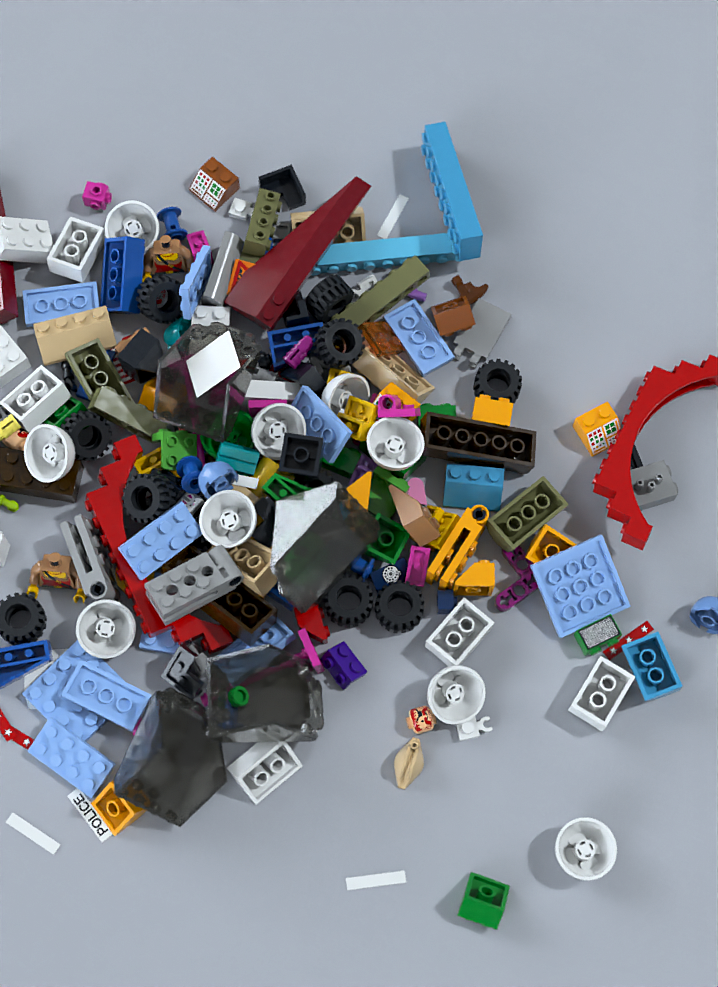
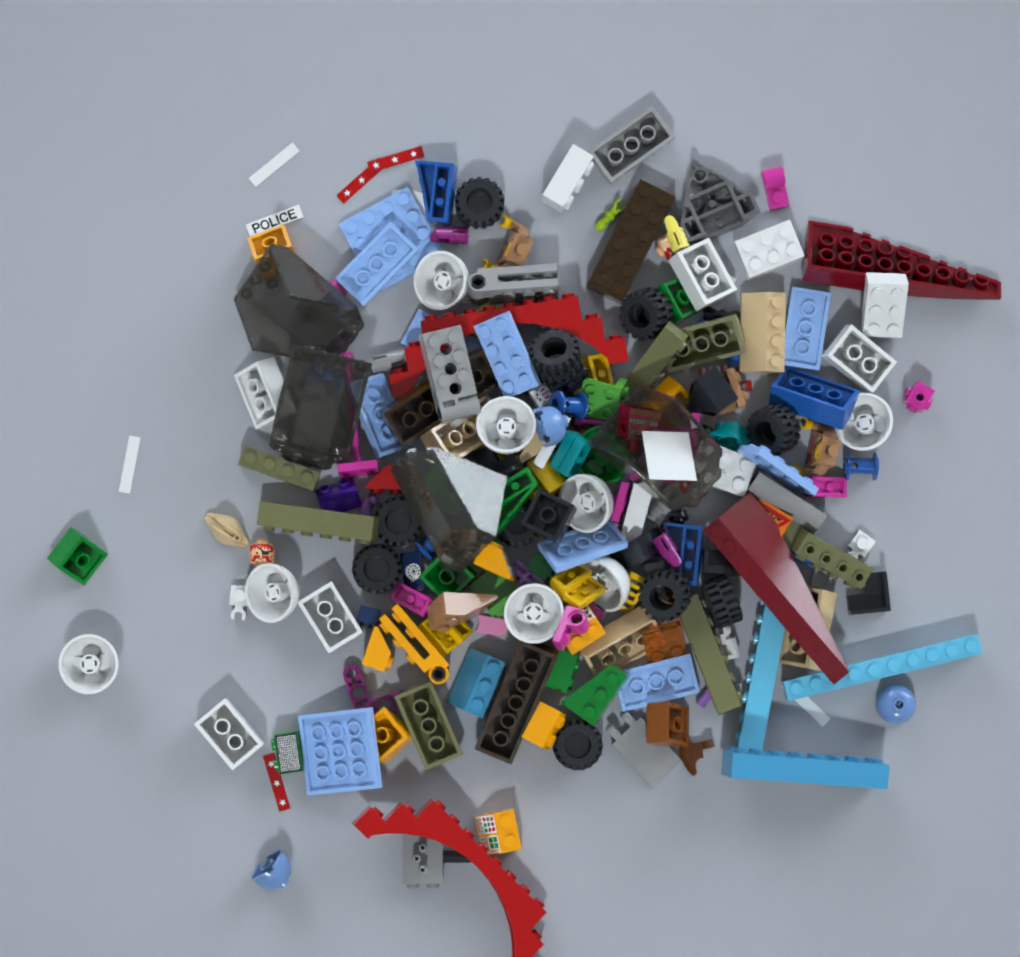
camera: 105 degrees right, 15 degrees up
white piece [24,424,75,482] -> none
light blue plate [27,717,116,799] -> none
black panel [160,640,205,700] -> none
dark orange slope [189,156,240,212] -> none
green tile [228,686,249,707] -> none
dark azure slope [621,632,683,701] -> none
none -> olive brick [238,446,321,492]
none -> olive brick [257,501,380,544]
none -> medium lavender arm [361,494,379,516]
none -> magenta hinge [429,226,469,244]
none -> green wedge [561,664,631,726]
none -> torso [617,403,662,452]
none -> medium azure brick [781,634,983,701]
none -> medium blue cylinder [876,685,916,724]

